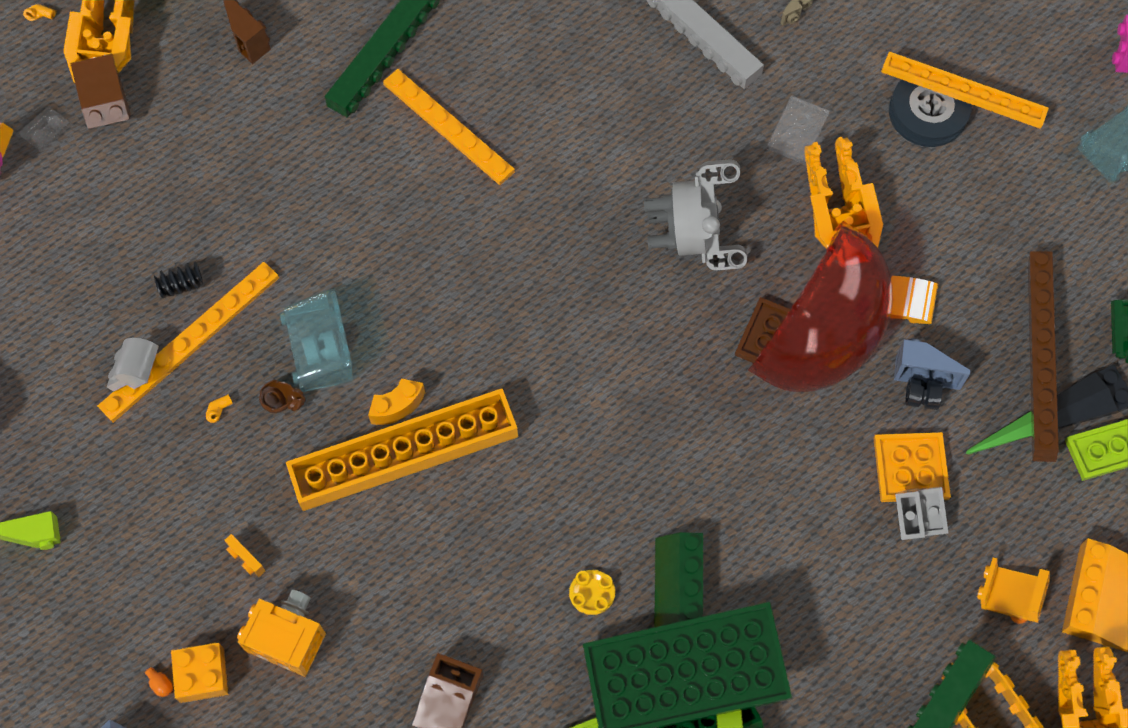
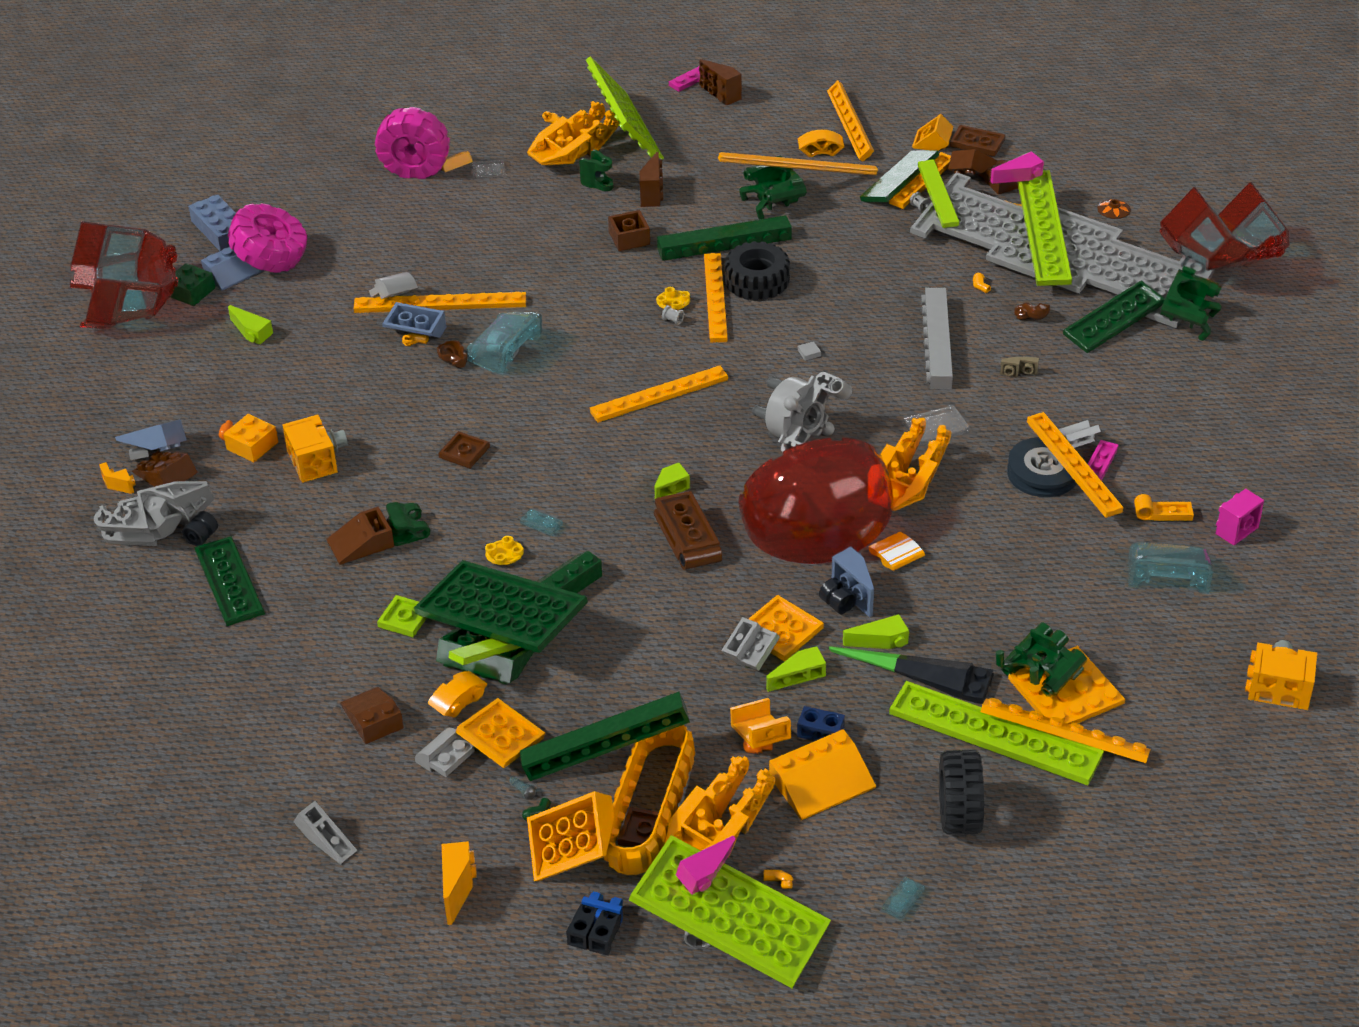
camera: 45 degrees right, 25 degrees down
reddish brown slope [70,53,131,129] -> none
black piece [154,261,203,298] -> none
light orange plate [224,534,265,577] -> none
light orange brick [286,388,518,511] -> none
light orange brick [368,379,425,425] -> none
reddish brown brick [1028,251,1059,462] -> none
none -> sand blue slope [382,302,446,338]
none -> dark green piece [386,502,430,546]
none -> reddish brown plate [439,431,490,469]
none -> clear light blue plate [520,508,563,537]
none -> dark green piece [579,150,614,191]
none -> light orange plate [590,366,728,423]
none -> reddish brown brick [608,210,650,251]
none -> lime slope [654,463,690,498]
none -> reddish brown hinge [654,491,722,570]
none -> yellow dish [656,287,690,310]
none -> light grey bush [662,305,685,325]
none -> black tyre [725,241,790,301]
none -> lime slope [766,646,826,692]
none -> dark blue brick [797,706,845,741]
none -> light grey tile [798,341,821,360]
none -> lime slope [843,615,909,649]
none -> light grey brick [1059,420,1101,448]
none -> dark pink plate [1088,440,1118,481]
none -> light orange plate [1134,494,1194,521]

